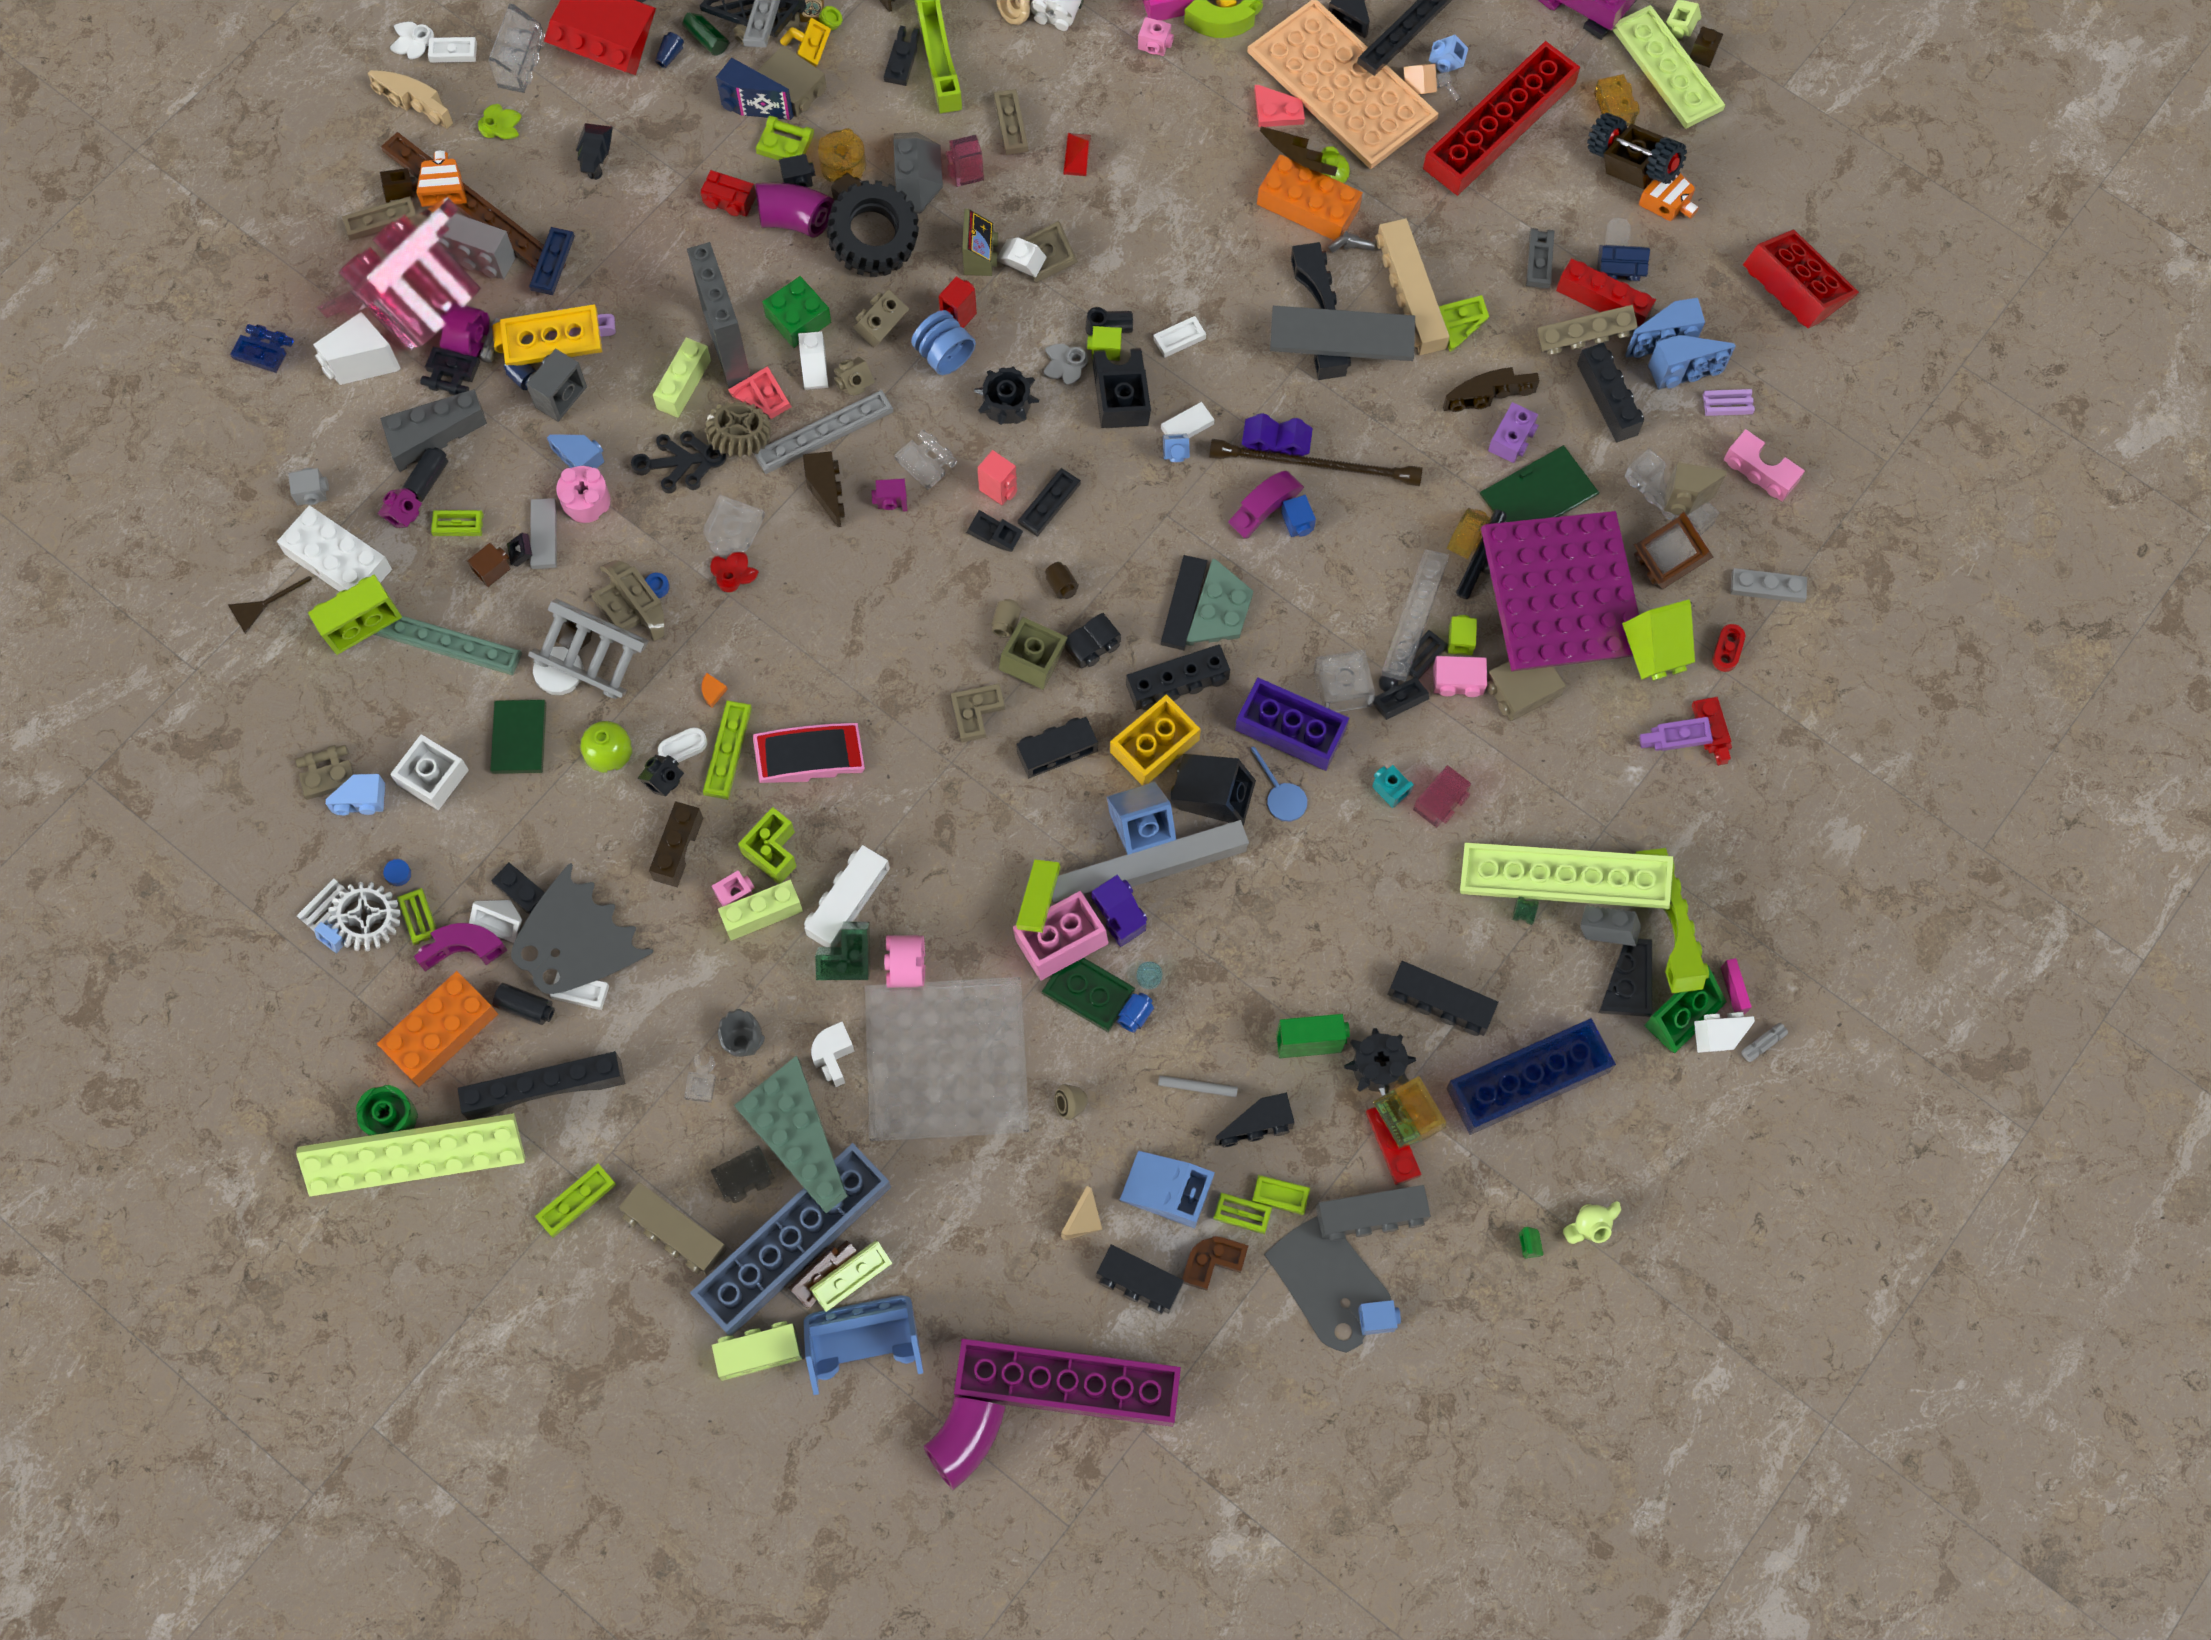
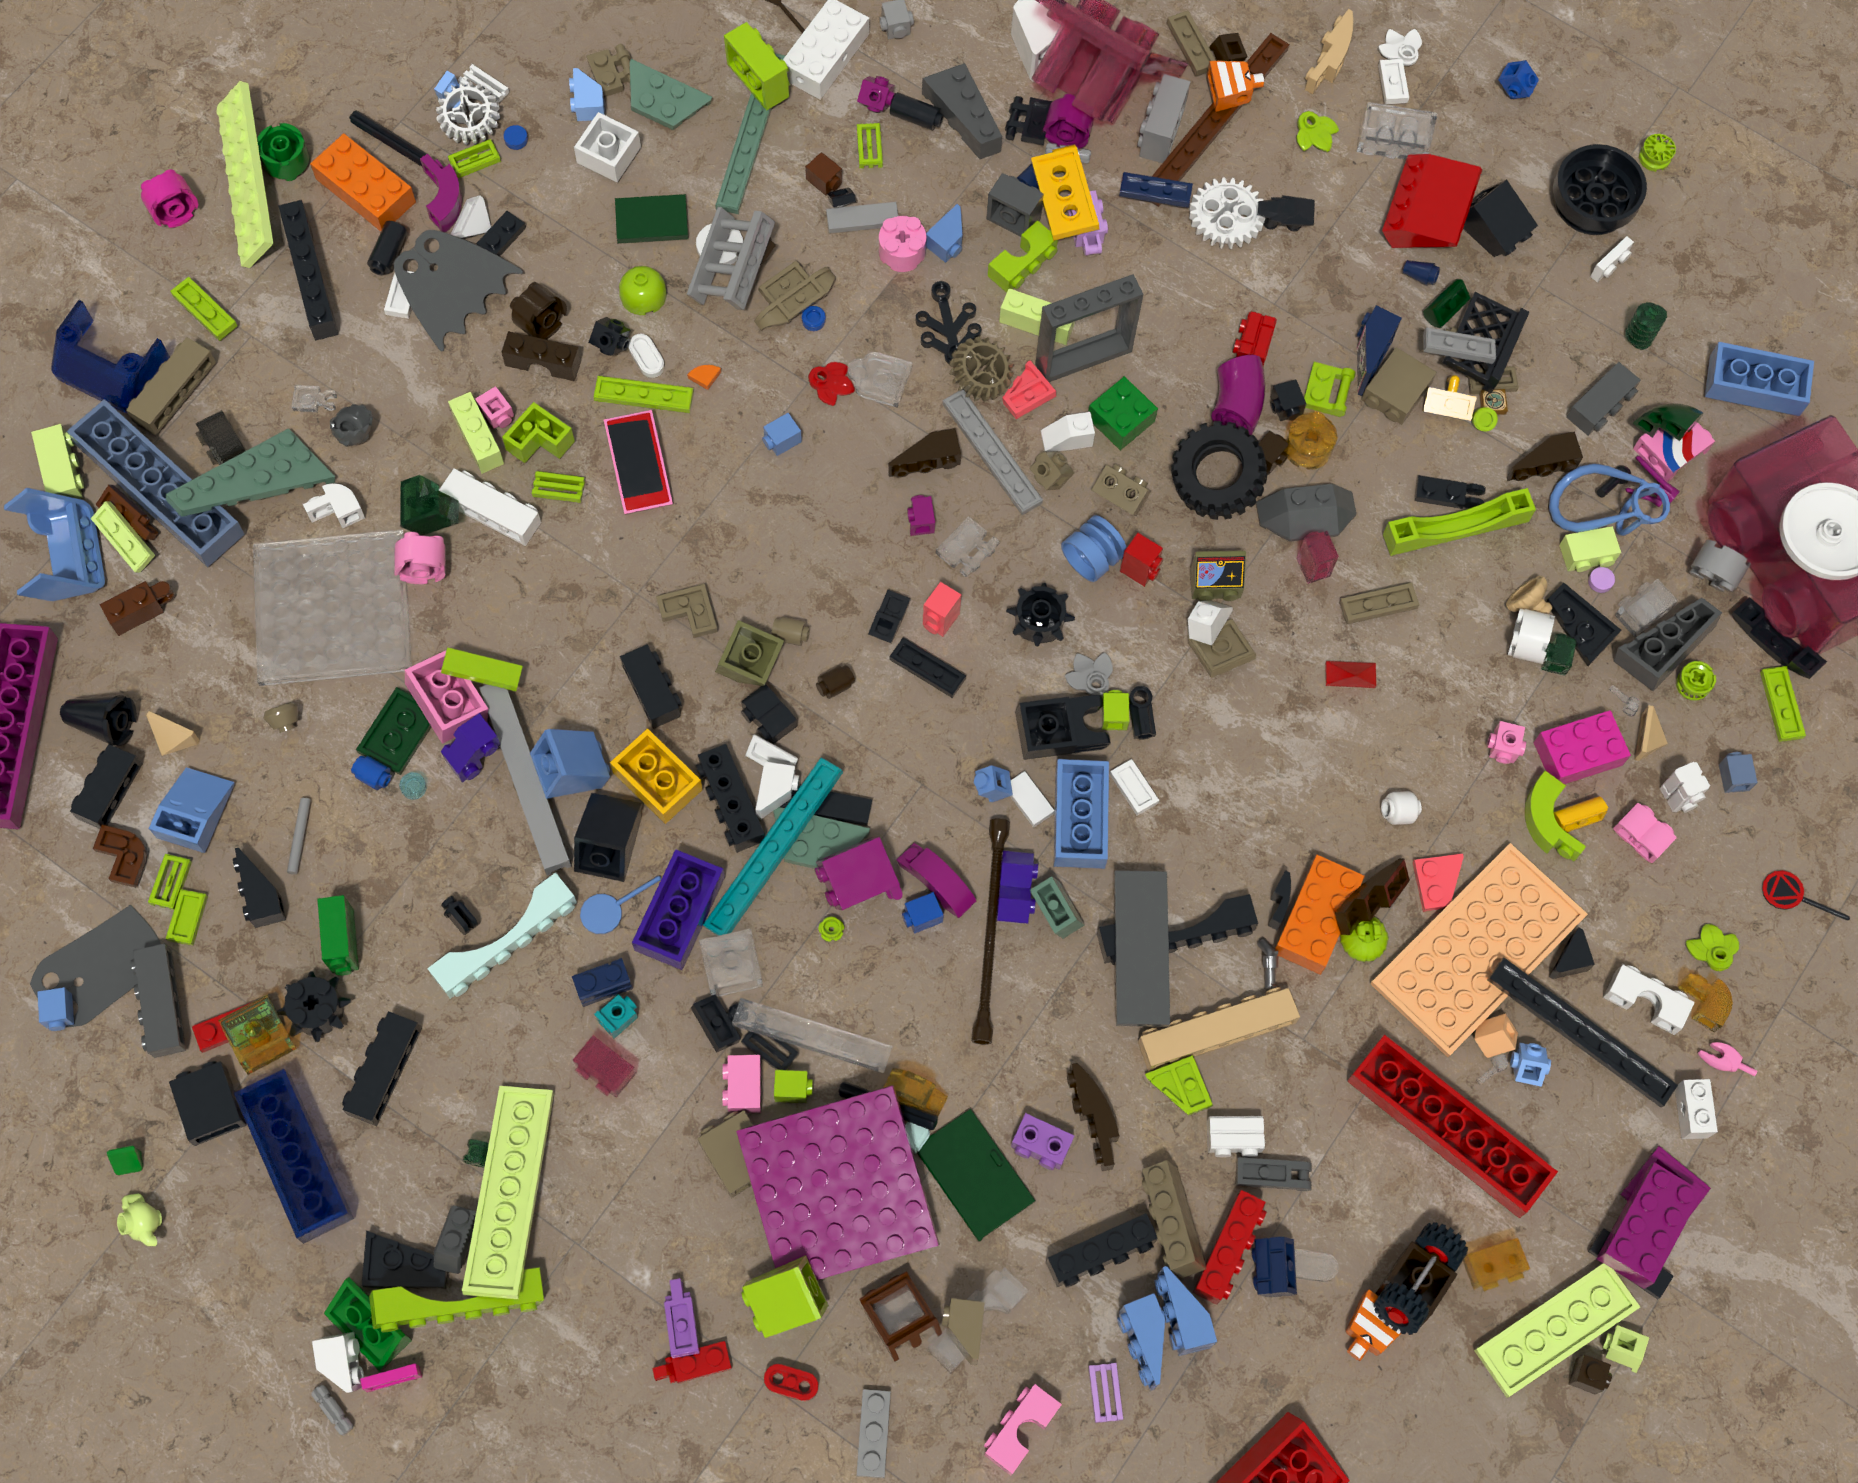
camera: 85 degrees right, 0 degrees up
none -> clear blue windscreen [51,300,170,412]
none -> black cone [60,695,137,746]
none -> reddish brown brick [99,581,174,636]
none -> dark pink brick [141,169,198,228]
none -> black brick [169,1061,246,1146]
none -> black axle [349,110,427,166]
none -> light aqua arch [427,872,577,999]
none -> black arm [441,896,478,935]
none -> dark brown brick [510,282,567,339]
none -> lime tile [531,471,585,503]
none -> dark blue brick [572,958,633,1007]
none -> sand green wing [629,59,712,130]
none -> teal tile [703,758,843,941]
none -> white tile [745,734,798,766]
none -> white slope [756,762,800,819]
none -> medium blue brick [762,413,802,456]
none -> magenta container [814,837,903,910]
none -> lime plate [818,917,844,942]
none -> lime arch [987,220,1058,293]
none -> sand green brick [1030,876,1085,939]
none -> medium blue brick [1053,759,1109,869]
none -> white gear [1189,177,1265,249]
none -> white brick [1207,1116,1265,1157]
none -> black slope [1268,870,1291,930]
none -> white head [1381,791,1422,825]

